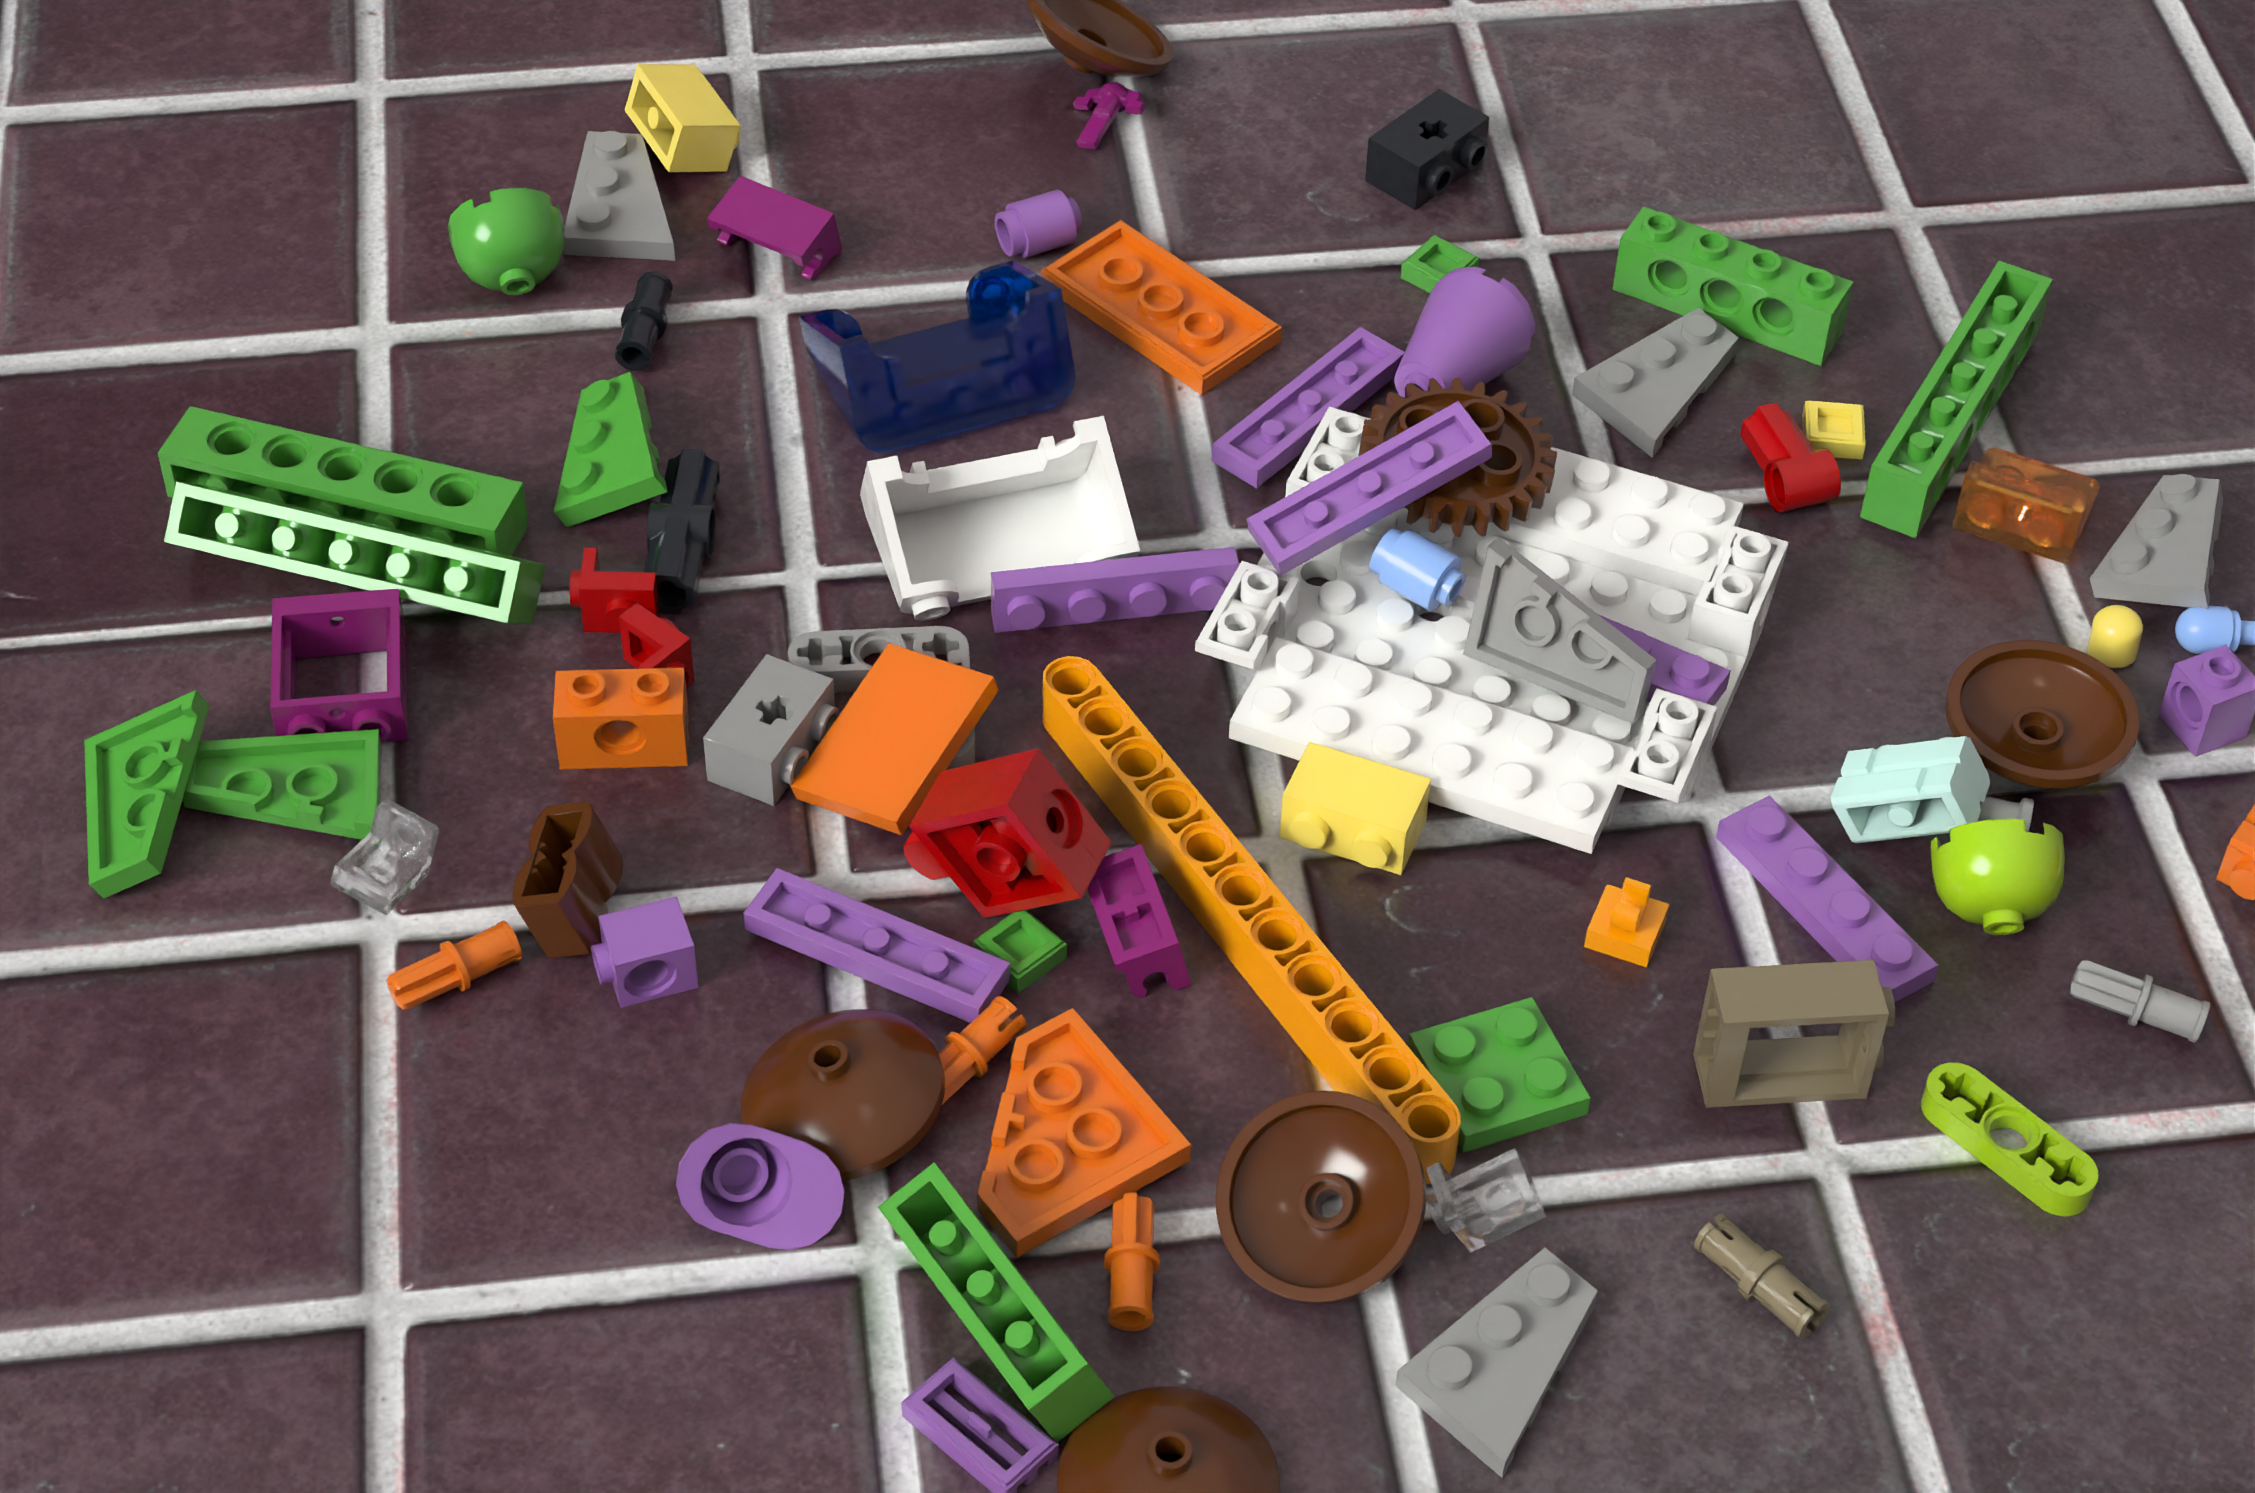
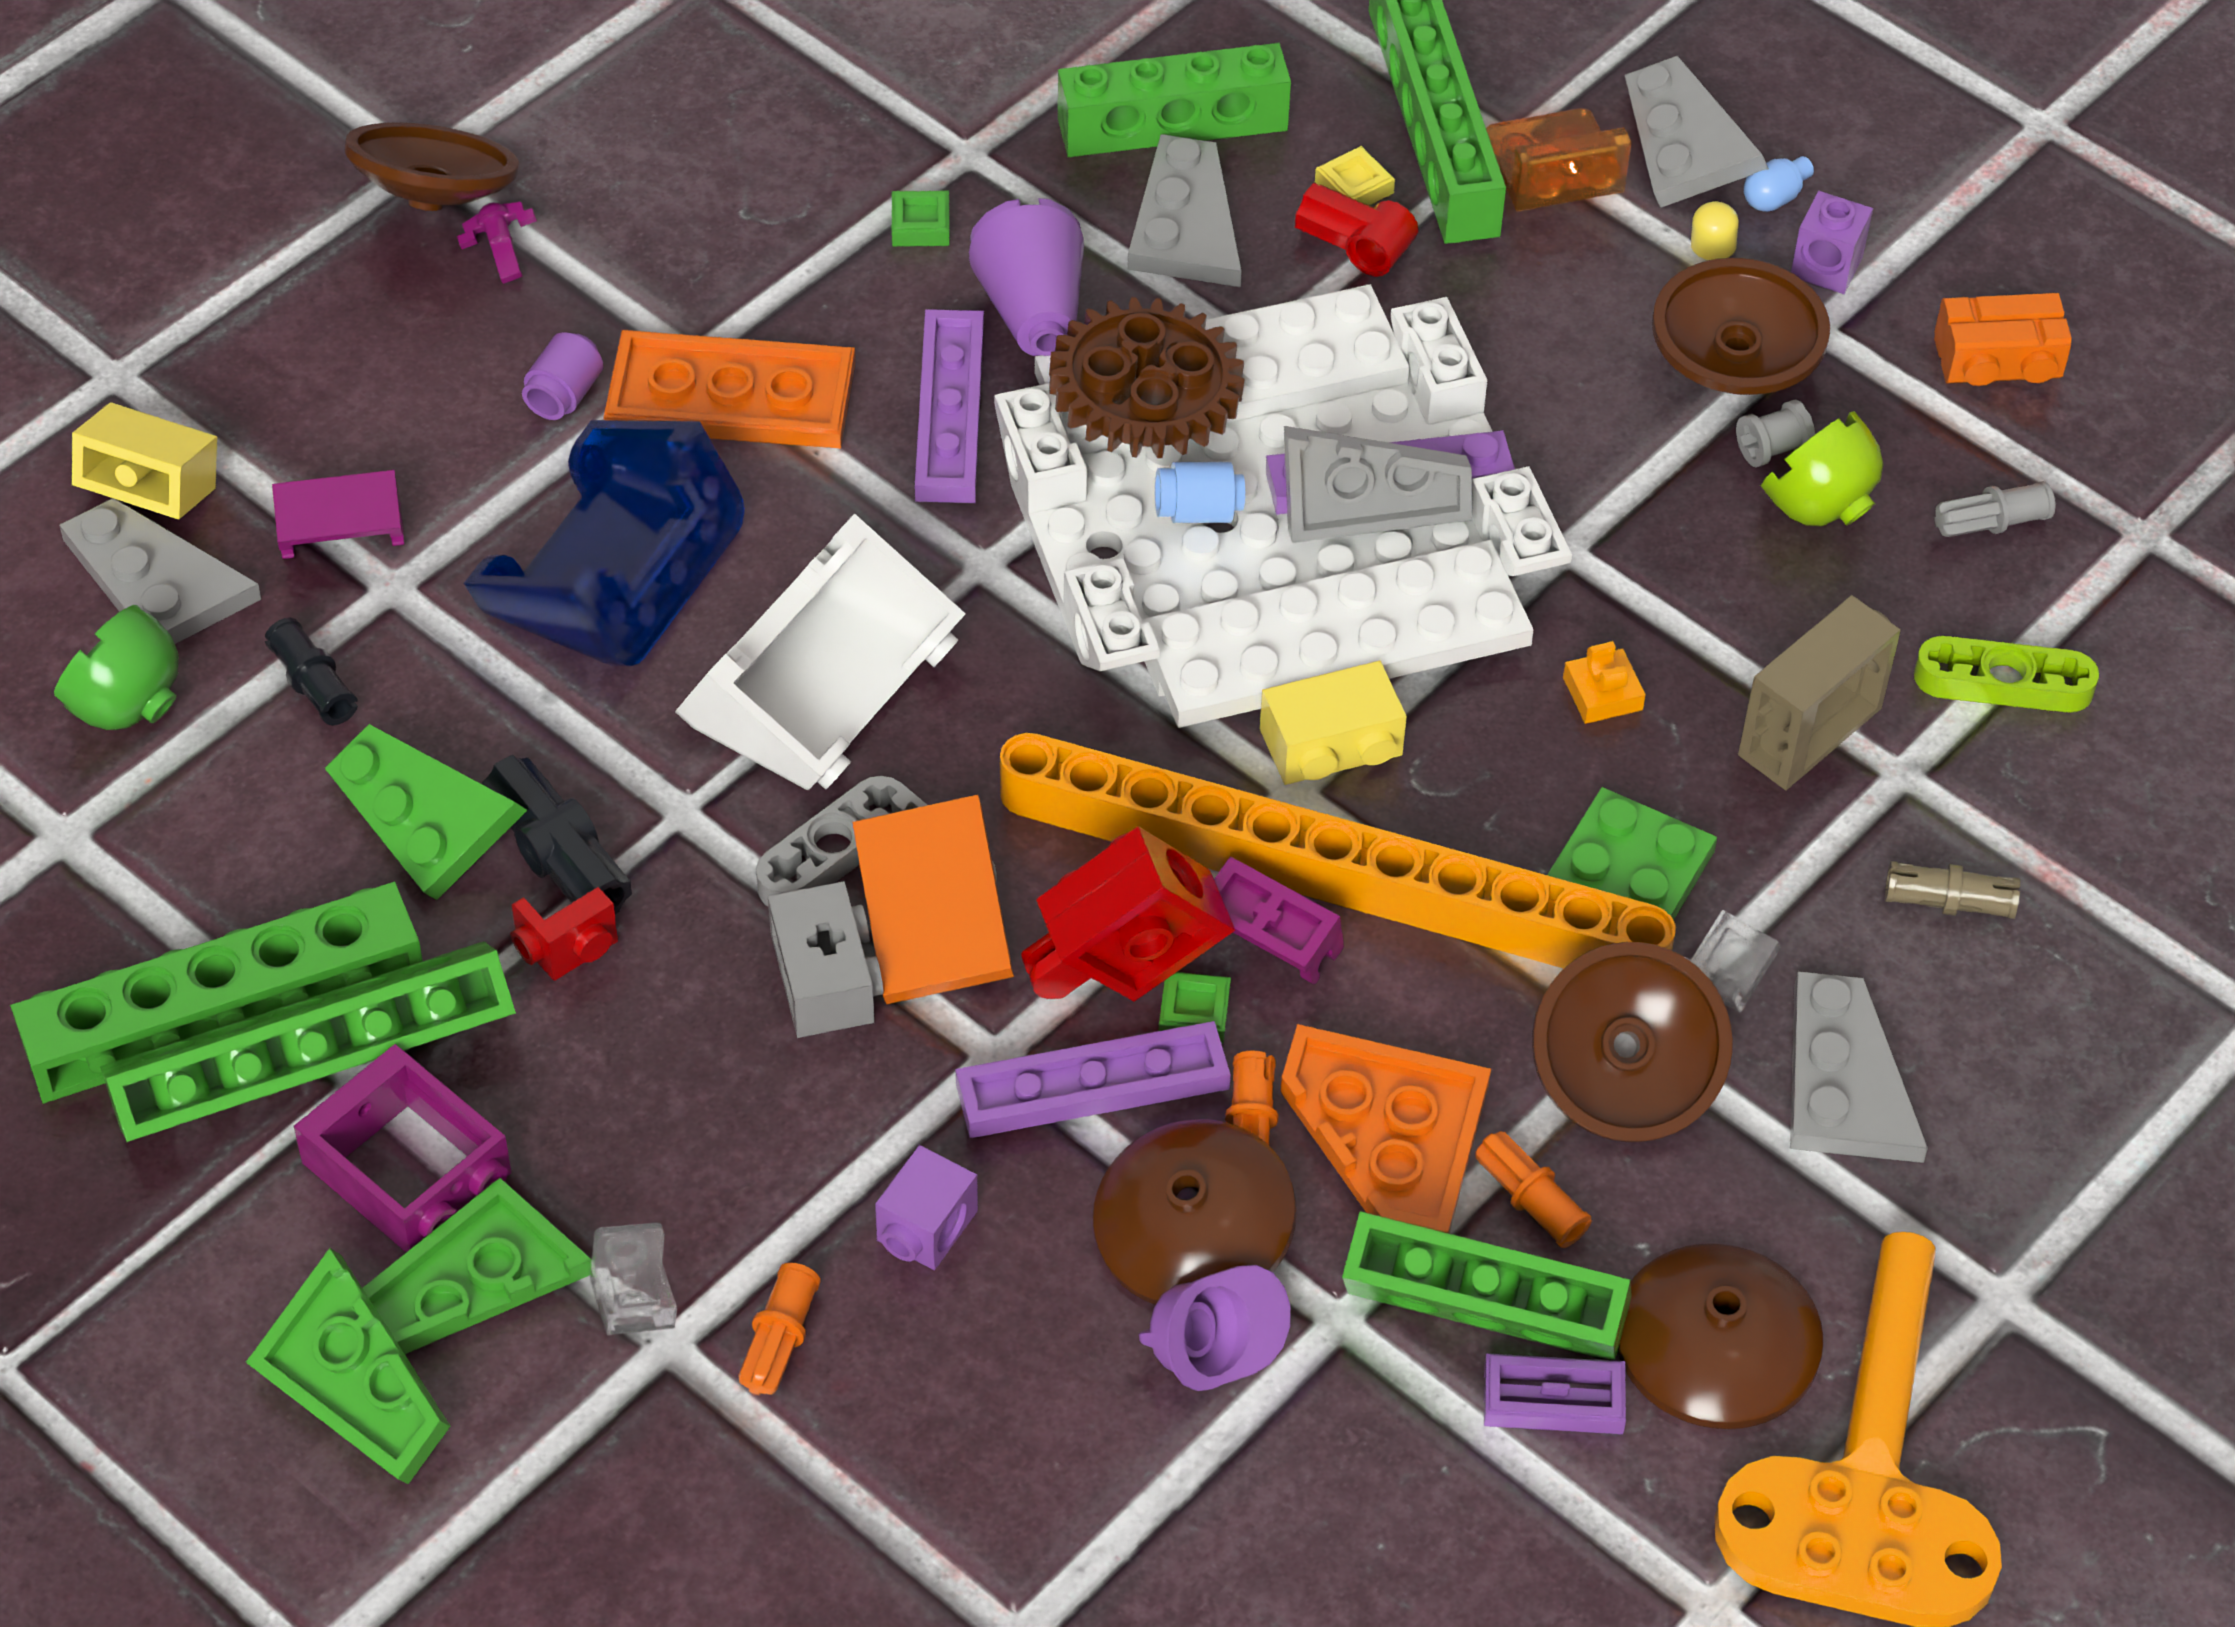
camera: 40 degrees left, 5 degrees up
reddish brown brick [512,801,623,958] -> none
orange brick [553,668,689,770] -> none
red bracket [619,603,695,690] -> none
medium lavender plate [991,547,1239,633] -> none
medium lavender plate [1247,401,1492,576] -> none
black brick [1365,89,1490,210] -> none
medium lavender plate [1716,795,1938,1002] -> none
light aqua brick [1830,736,1990,844] -> none

